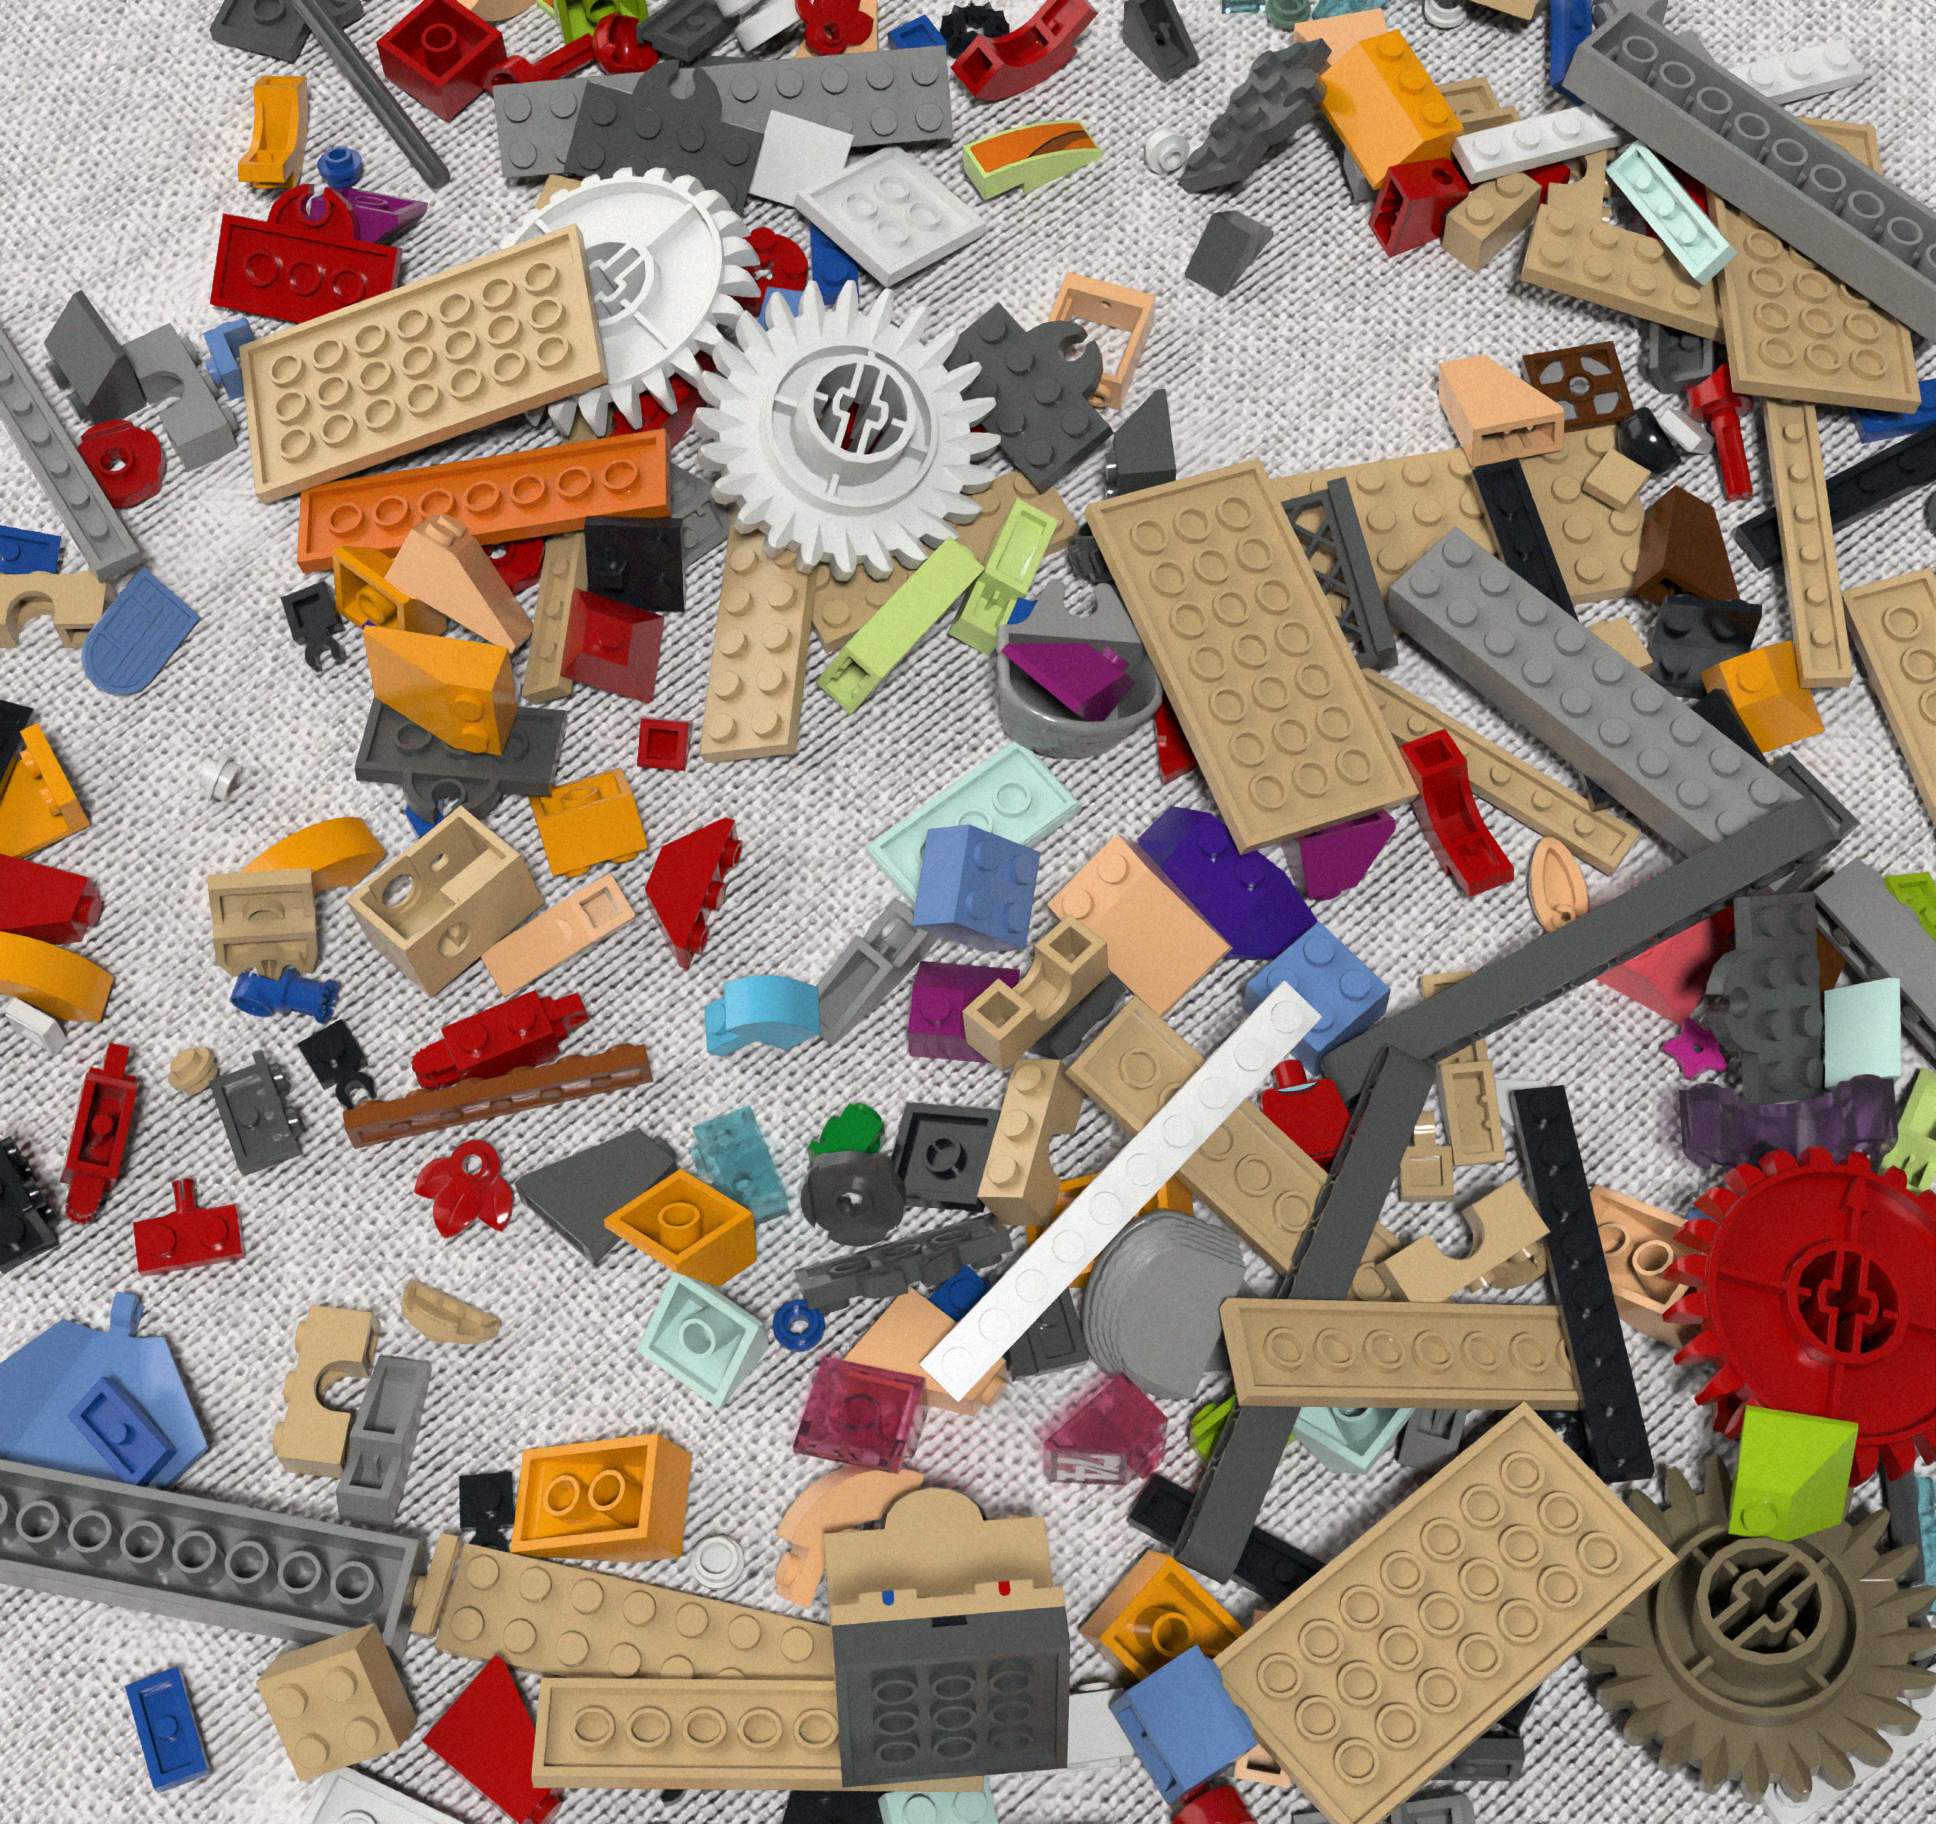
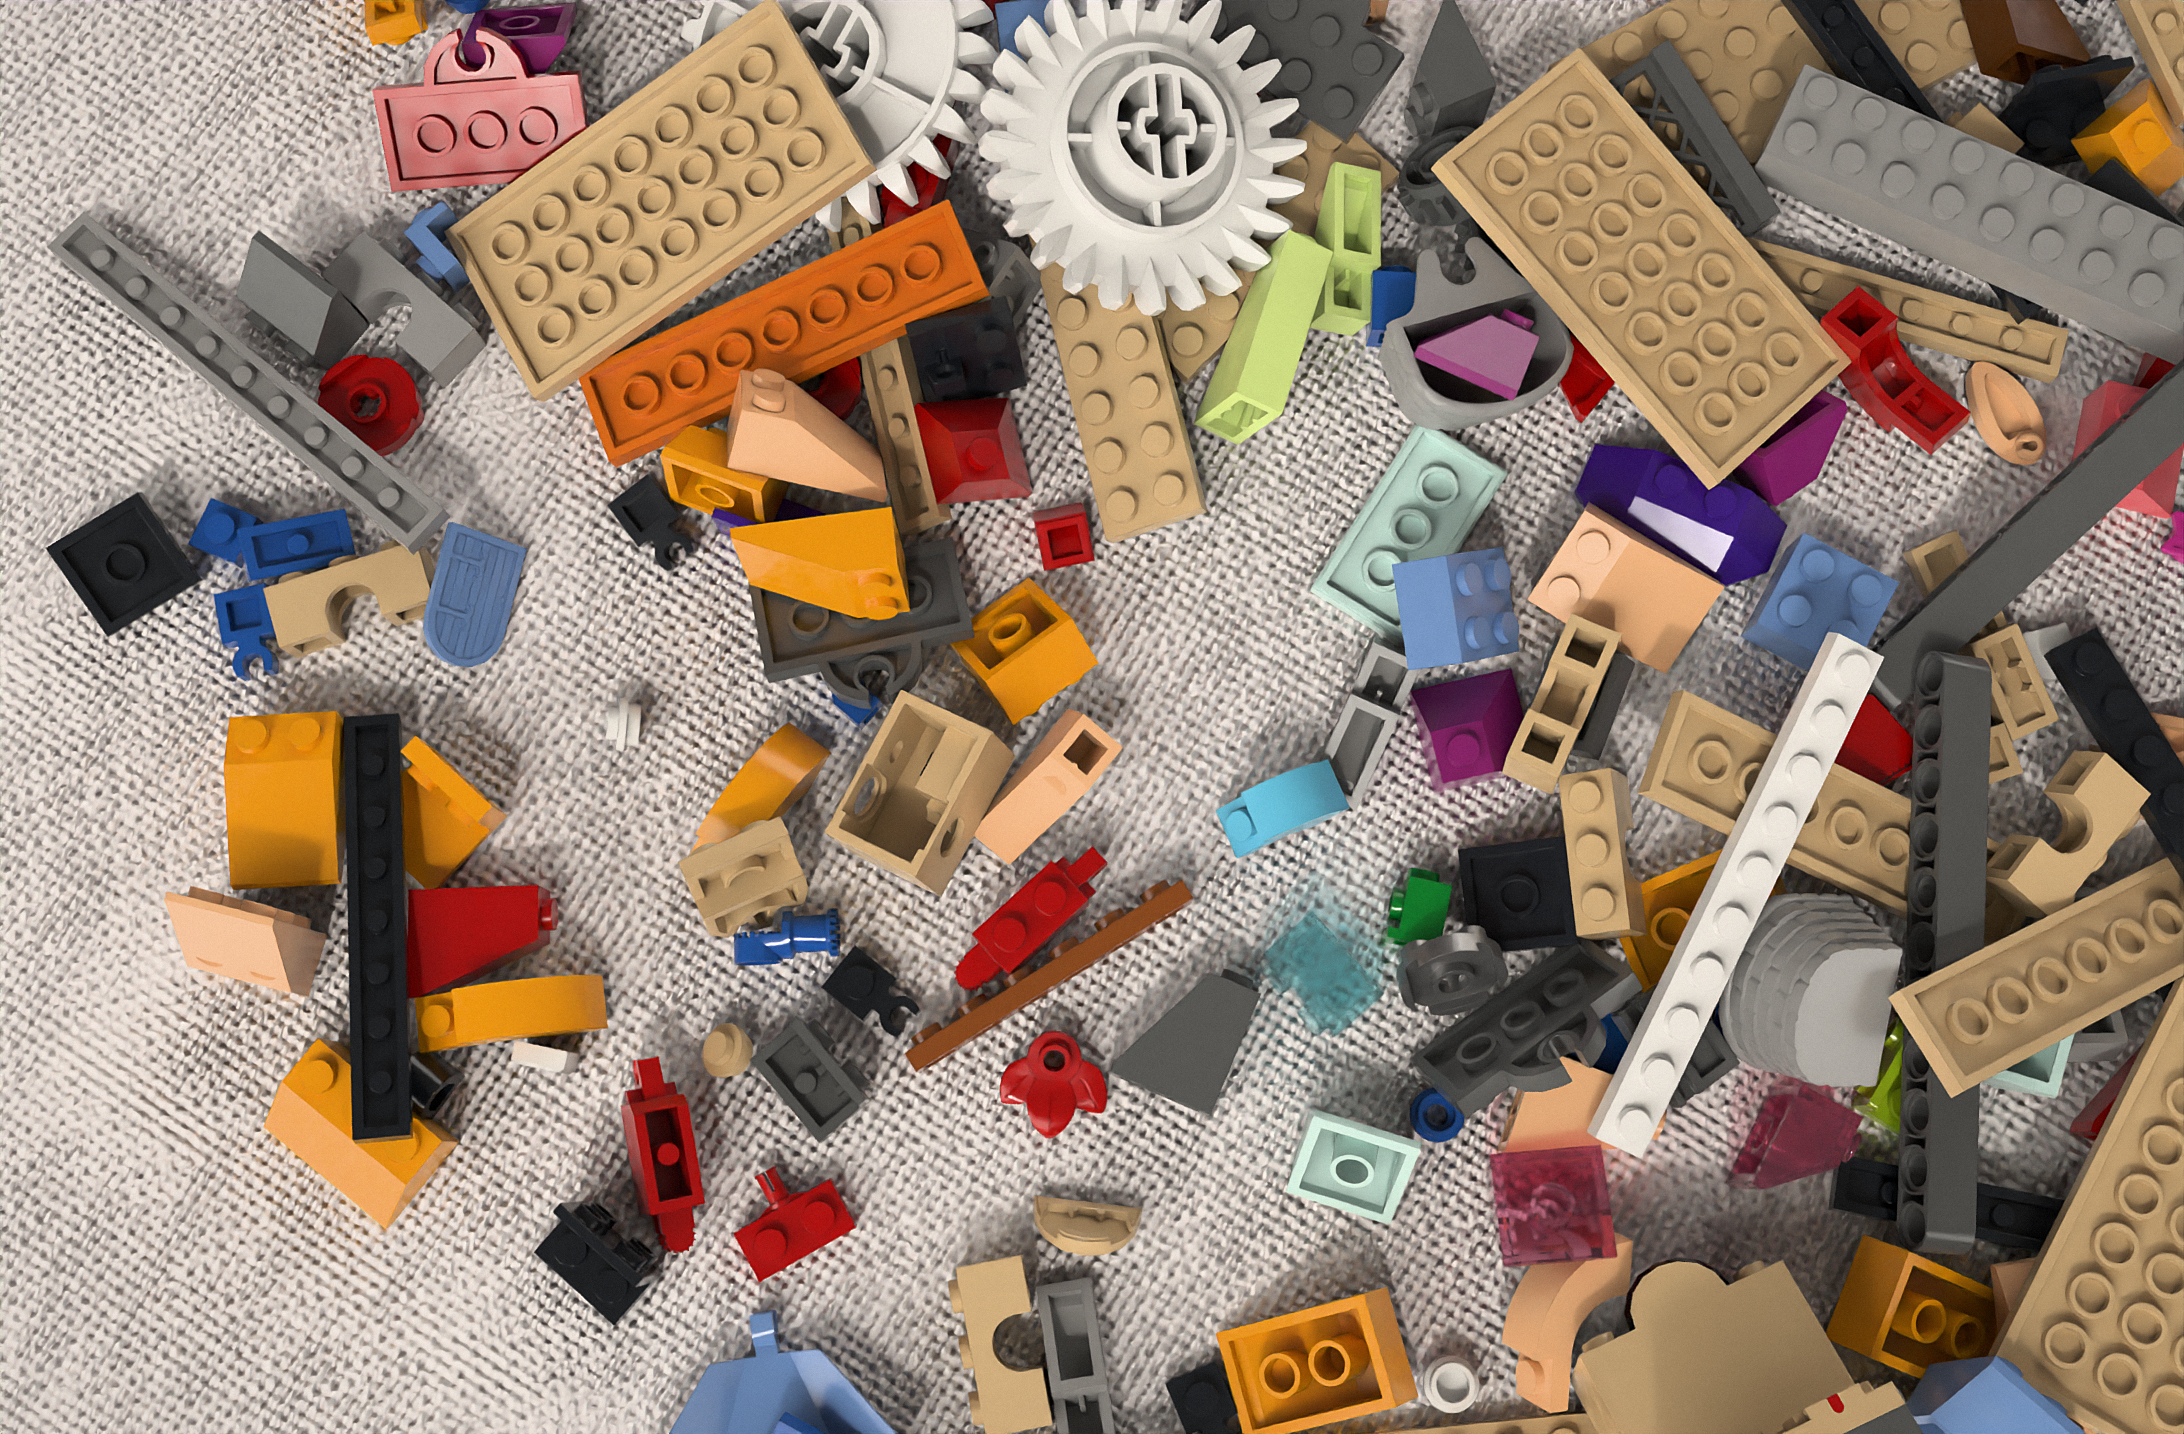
camera: 20 degrees left, 15 degrees up
light orange slope [604,1169,757,1287] -> none
red slope [645,817,743,970] -> none

